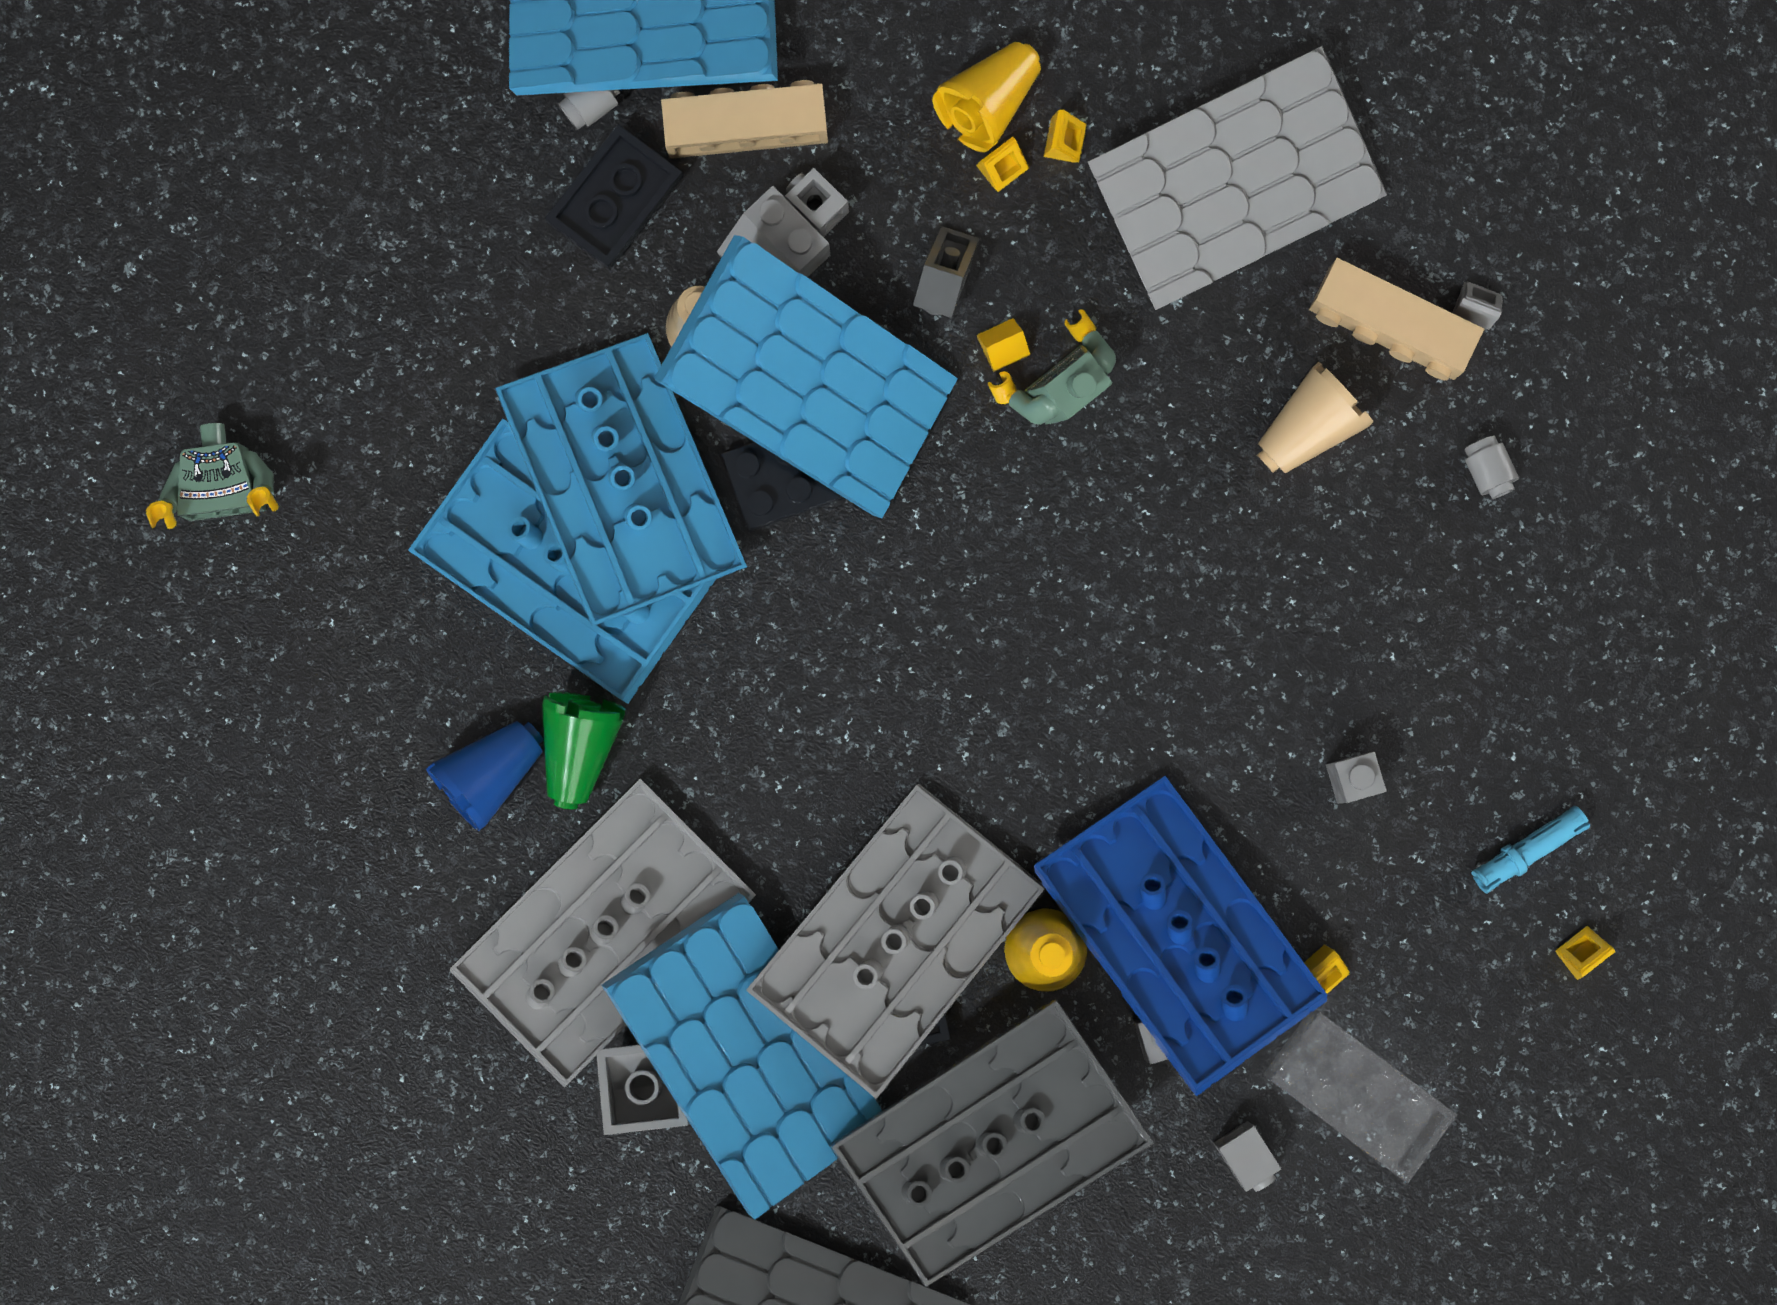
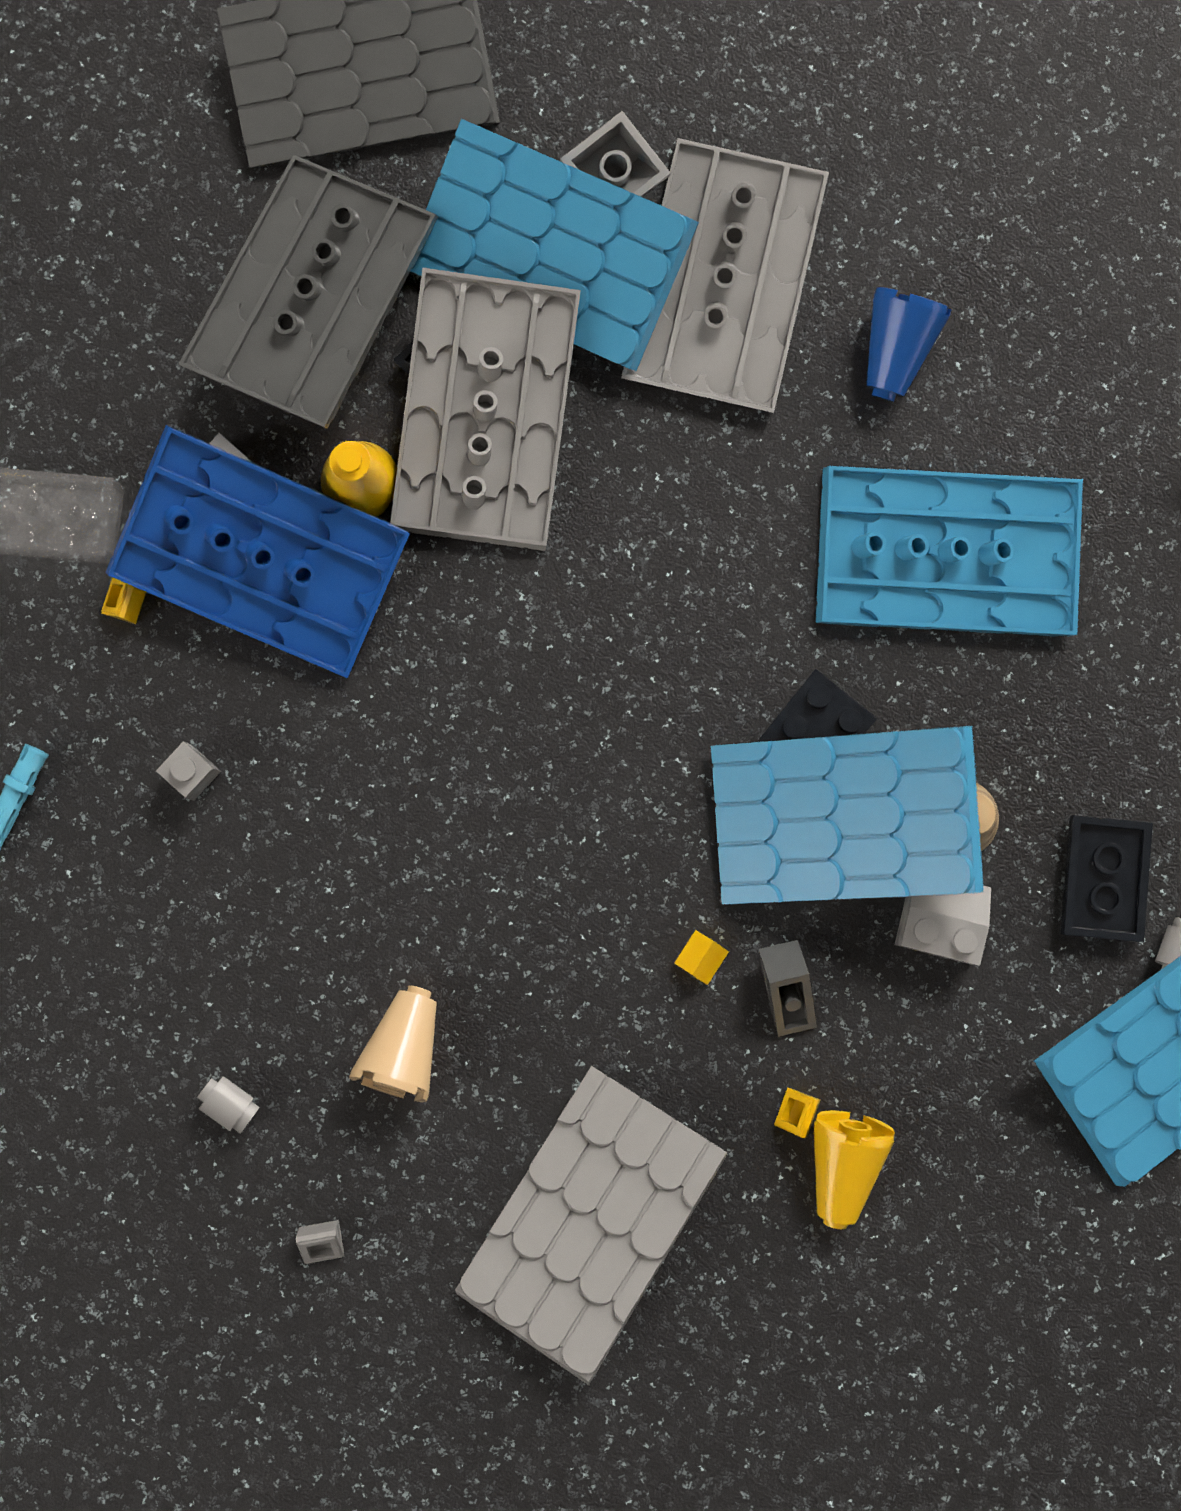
camera: 145 degrees right, 0 degrees up
dark azure piece [495,333,747,626] -> none
green cone [542,692,626,809] -> none
tan brick [661,80,828,158] -> none
light grey brick [785,168,849,237] -> none
sand green torso [988,309,1116,425] -> none
yellow slope [1044,110,1086,163] -> none
light grey brick [1214,1121,1281,1192] -> none
tan brick [1309,258,1484,380] -> none

